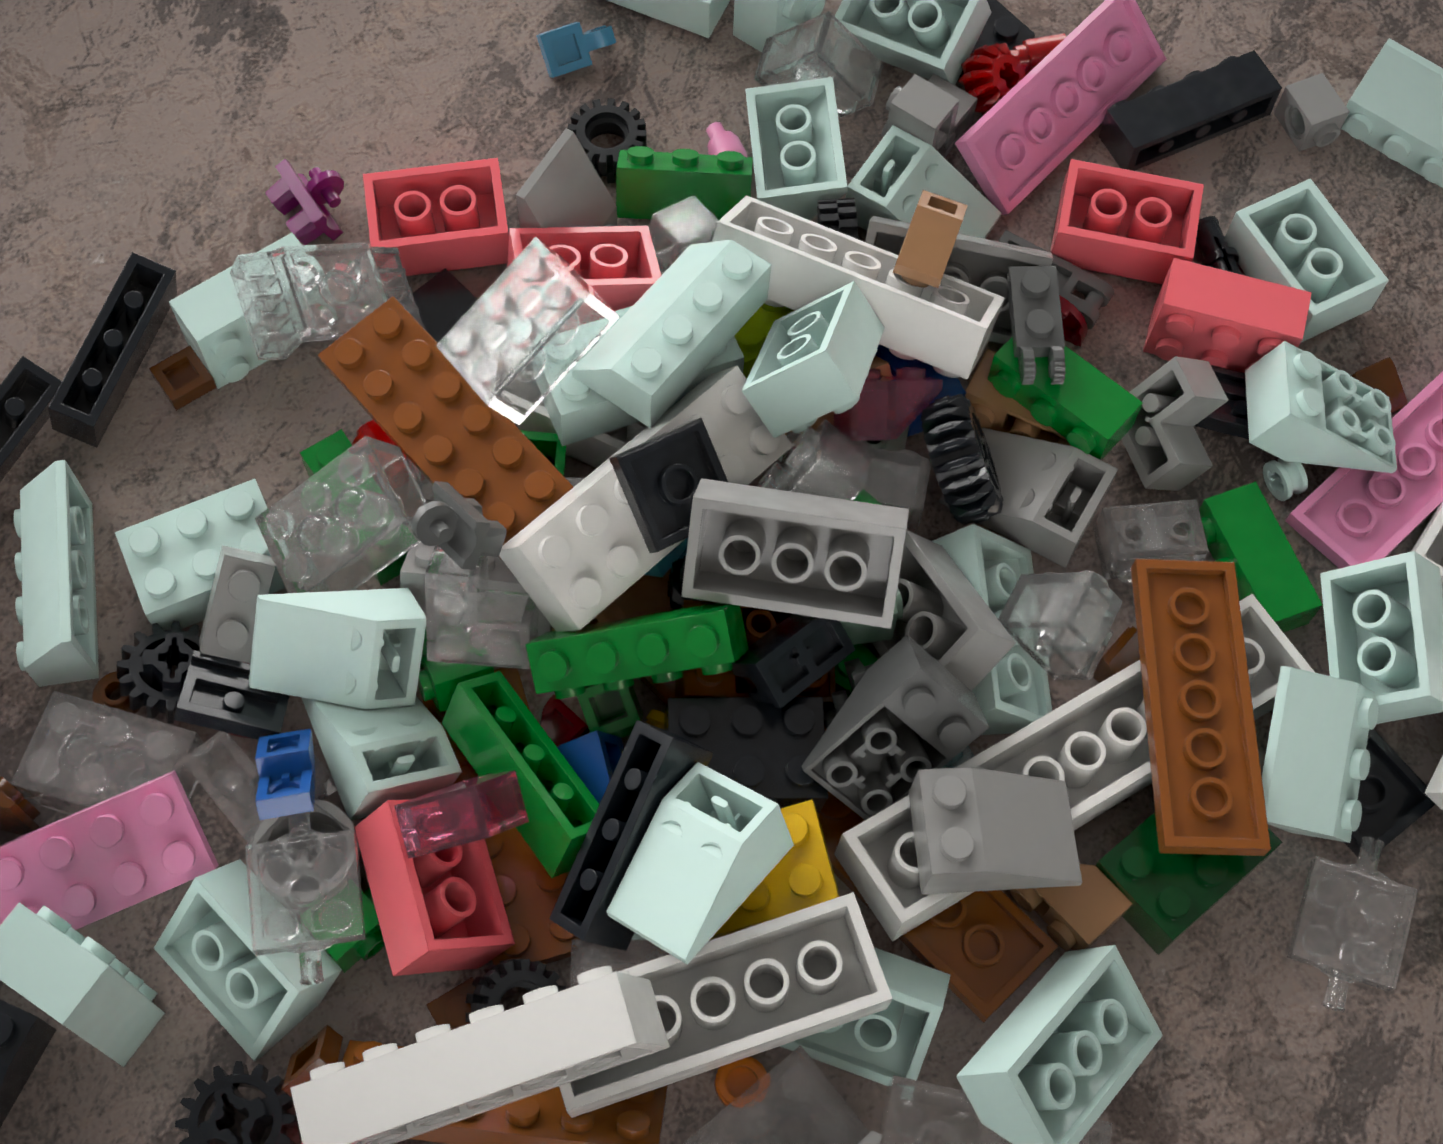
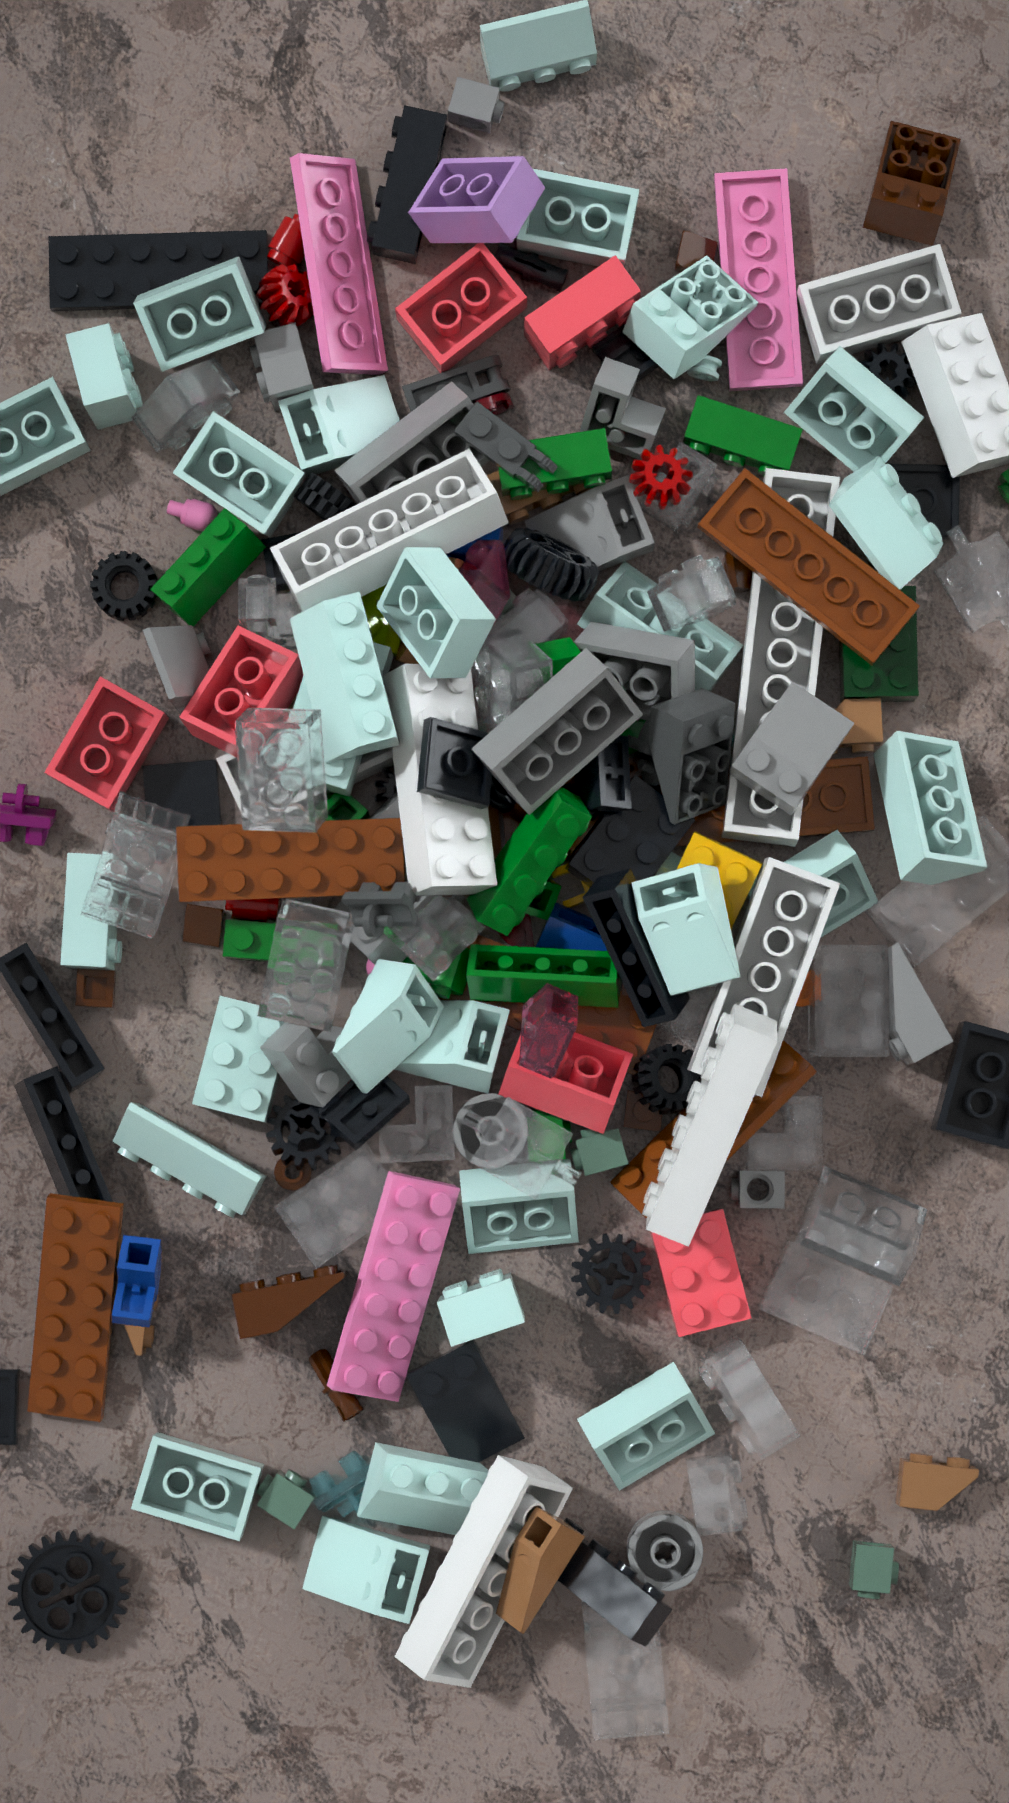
camera: 45 degrees left, 20 degrees up
blue slope [255,728,315,820] -> none
reddish brown plate [282,1025,343,1097] -> none
dark azure plate [536,22,616,78] -> none
medium nougat slope [893,190,968,288] -> none
none -> reddish brown slope [183,904,225,947]
none -> lavender brick [408,156,545,243]
none -> sand green brick [570,1128,629,1176]
none -> red gear [629,444,693,510]

